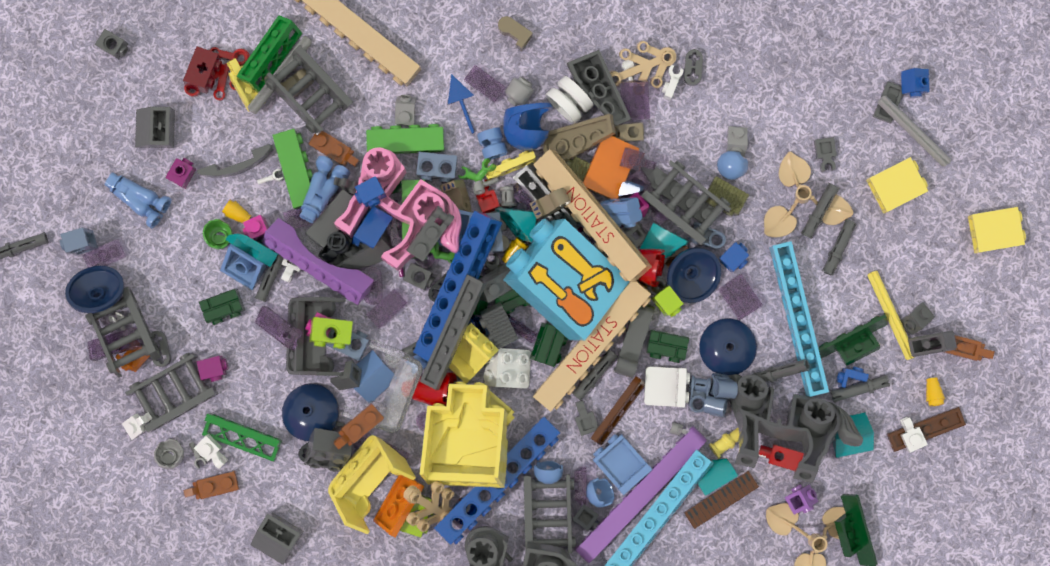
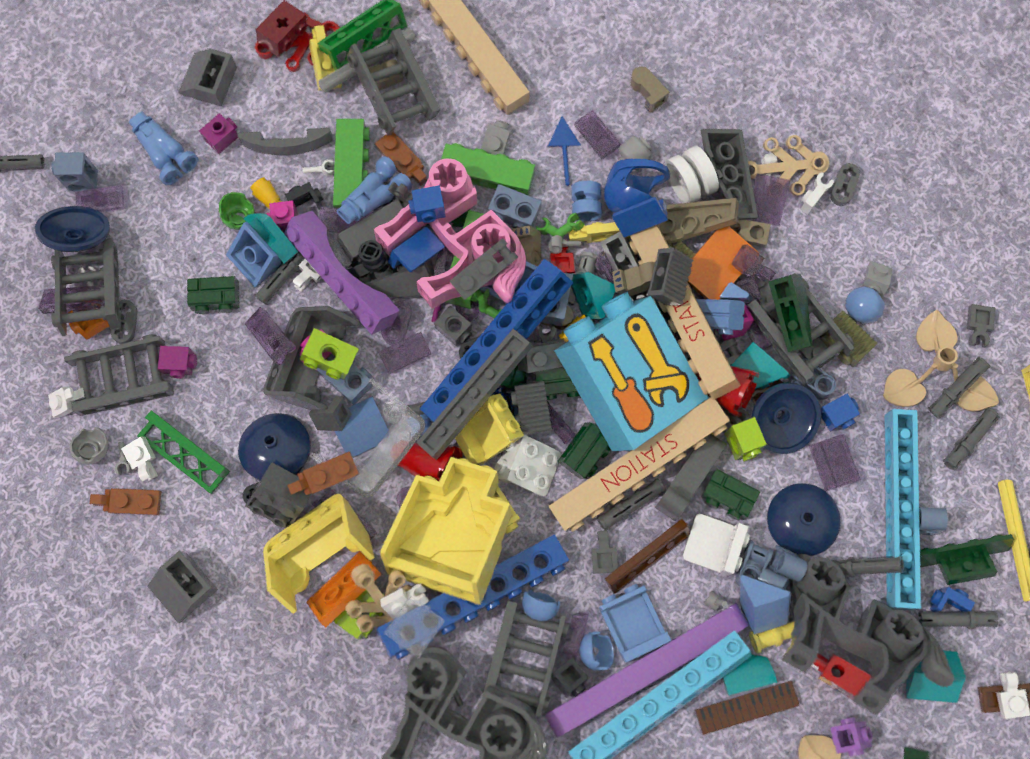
camera: 15 degrees right, 10 degrees down
none -> black bracket [284,182,324,210]
none -> white plate [380,584,429,620]
none -> clear piece [384,596,445,658]
none -> blue panel [612,197,668,238]
none -> dark grey brick [648,248,694,305]
none -> medium blue slope [740,575,791,635]
none -> dark green slope [769,274,812,352]
none -> sand blue piece [919,507,948,535]

